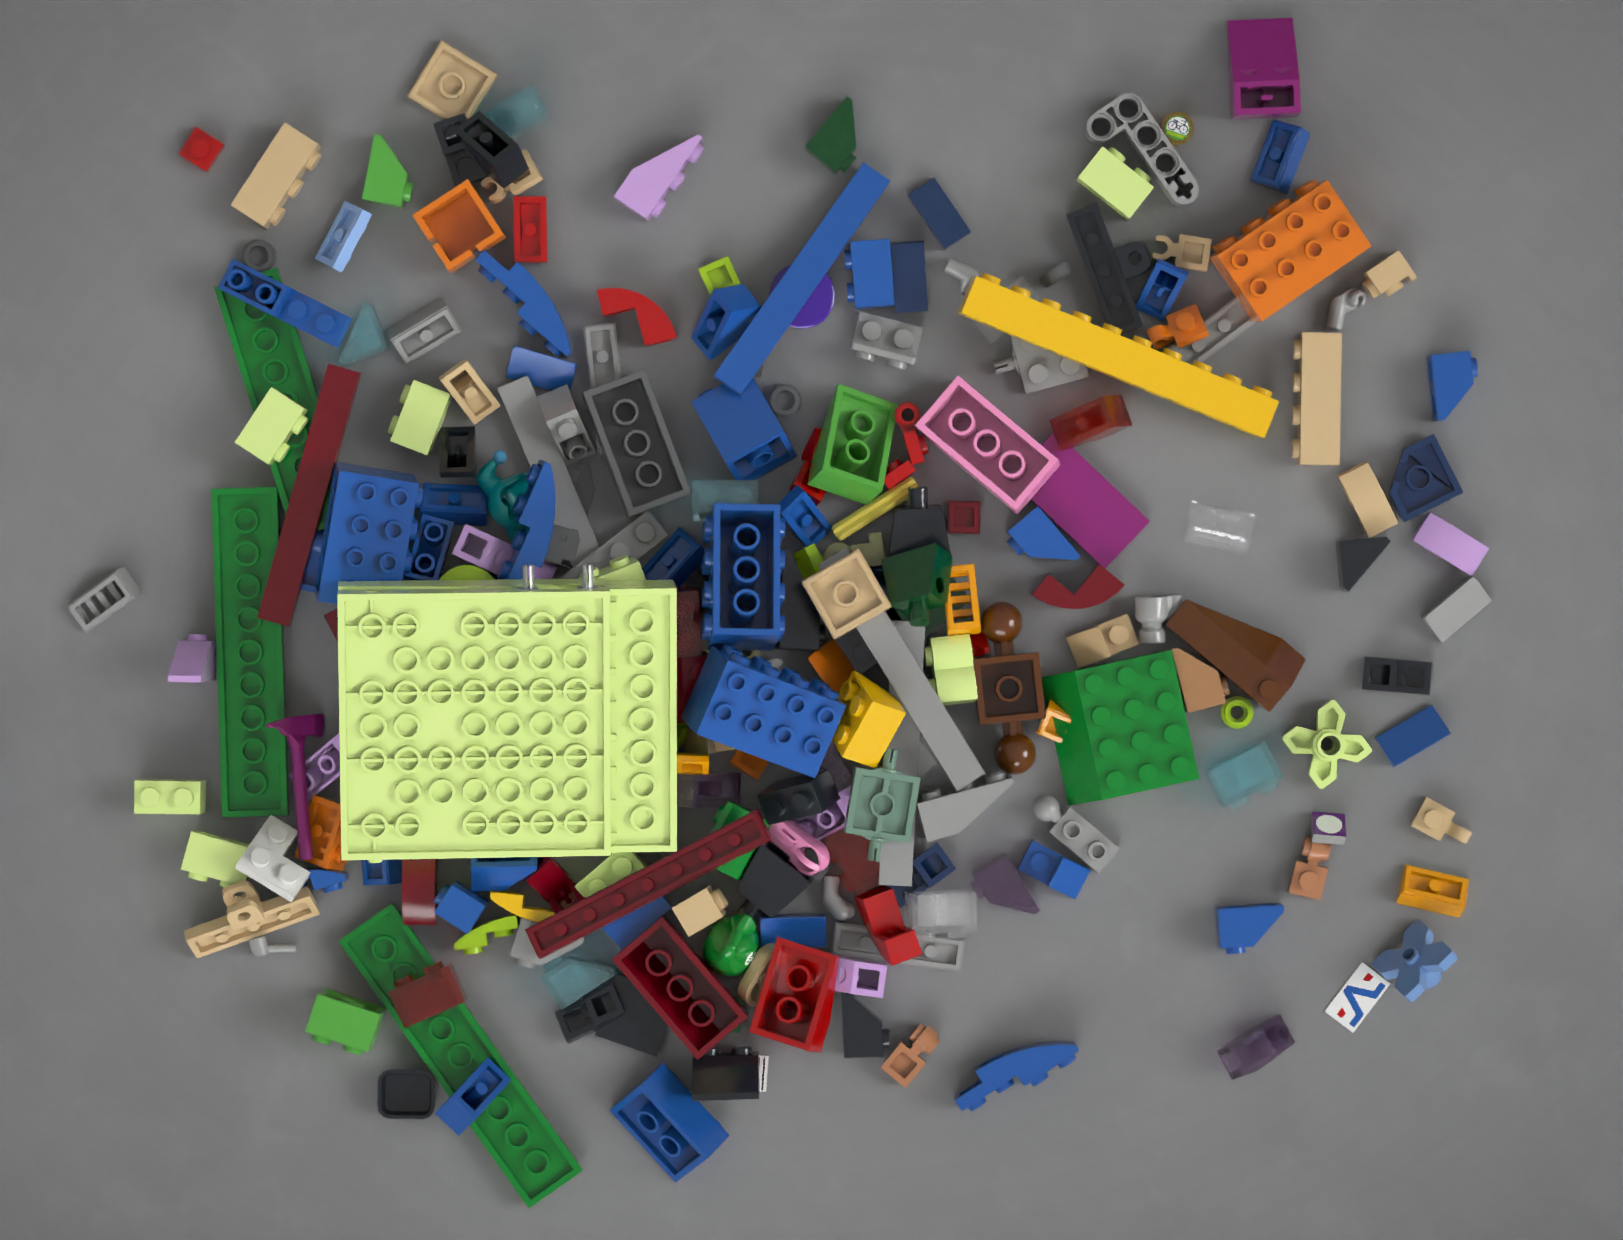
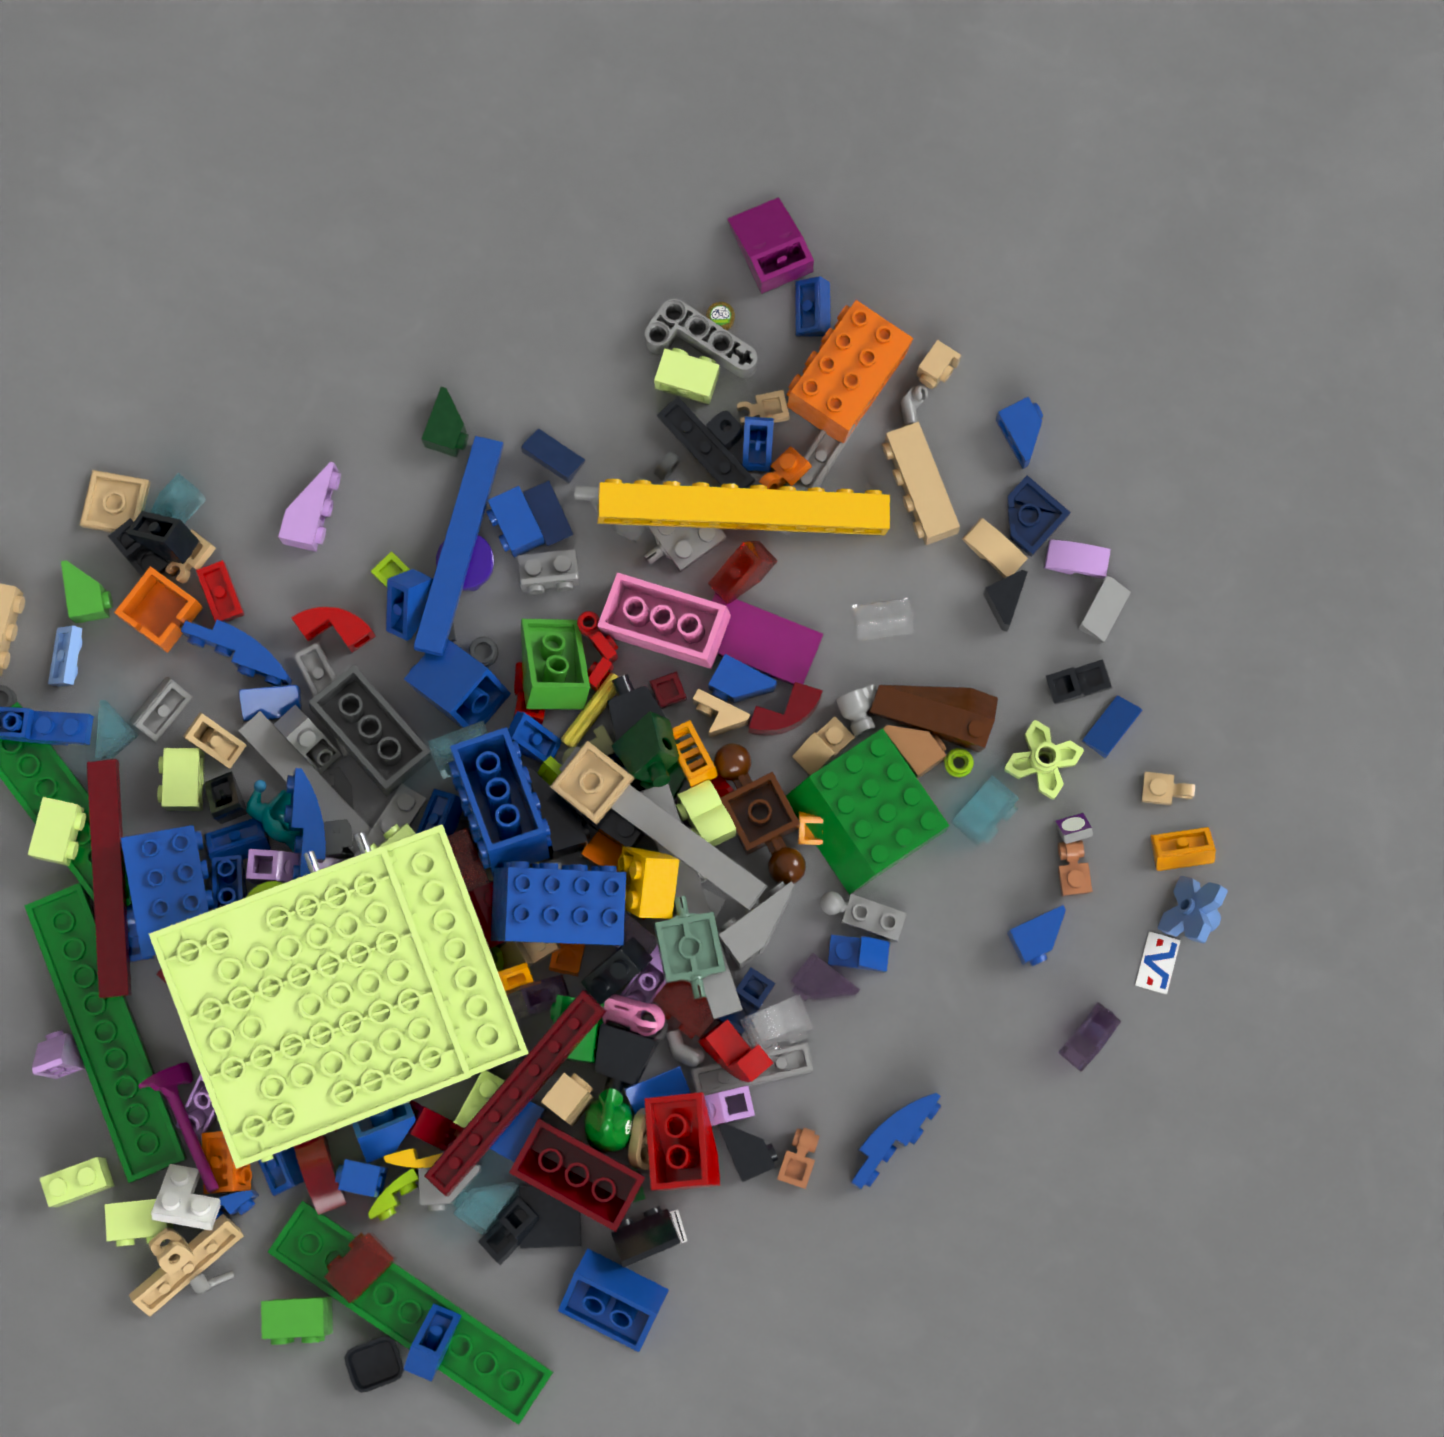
camera: 20 degrees left, 10 degrees down
none -> tan slope [693,689,751,737]

